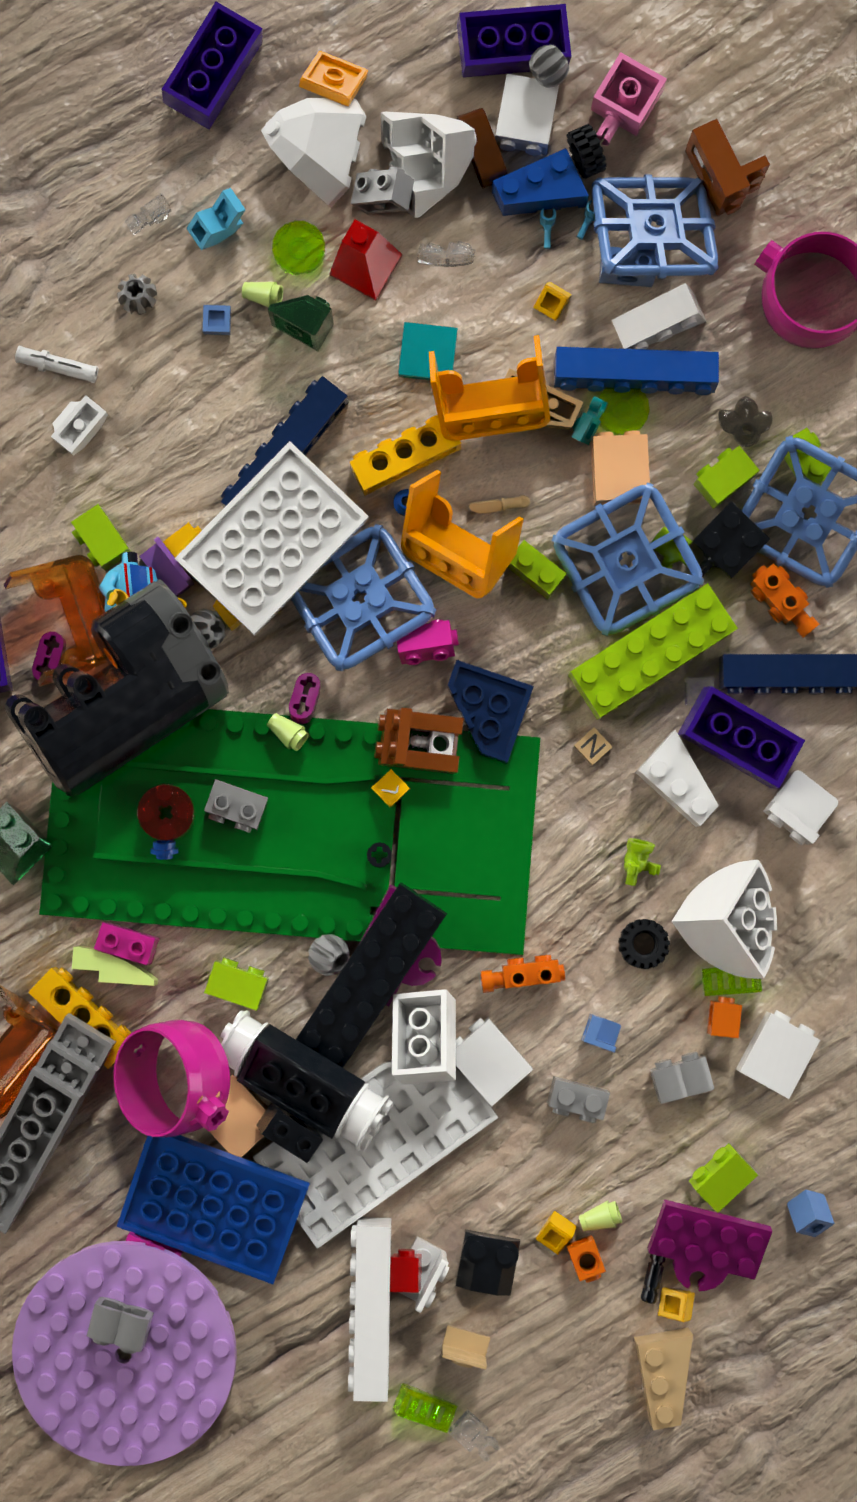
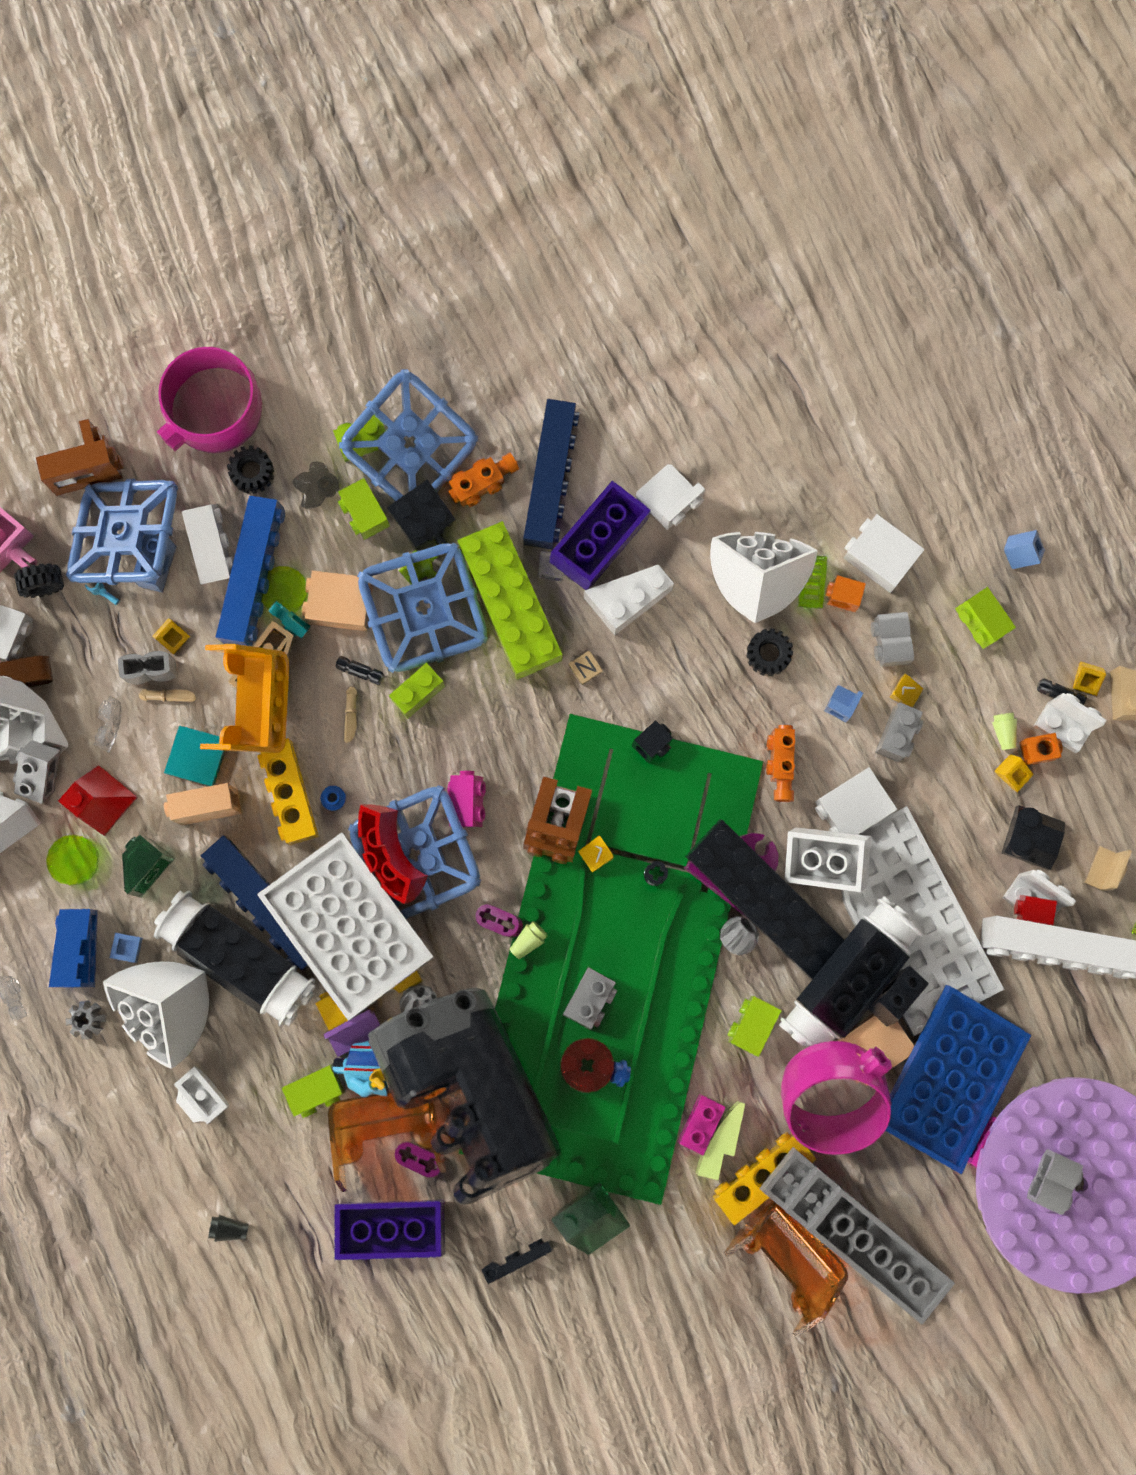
camera: 80 degrees left, 5 degrees down
white pin [15,345,99,383] -> none
medium azure brick [186,188,246,250] -> none
yellowish green cone [242,282,283,309] -> none
light orange windscreen [401,470,524,598] -> none
dark blue plate [447,660,534,764] -> none
blue wedge [492,148,589,216] -> none
medium azure hand [539,208,556,249] -> none
lime piece [624,838,661,886] -> none
magenta plate [647,1199,773,1291] -> none
none -> blue wedge [49,909,98,988]
none -> white brick [103,962,209,1069]
none -> light grey brick [118,651,177,685]
none -> tan piece [139,689,196,702]
none -> black brick [154,891,315,1027]
none -> light nougat brick [164,783,242,825]
none -> black tyre [227,446,275,494]
none -> black axle [335,656,384,685]
none -> red brick [358,804,428,904]
none -> black brick [632,720,673,763]
none -> yellow slope [890,674,924,708]
none -> white bracket [1033,693,1107,753]

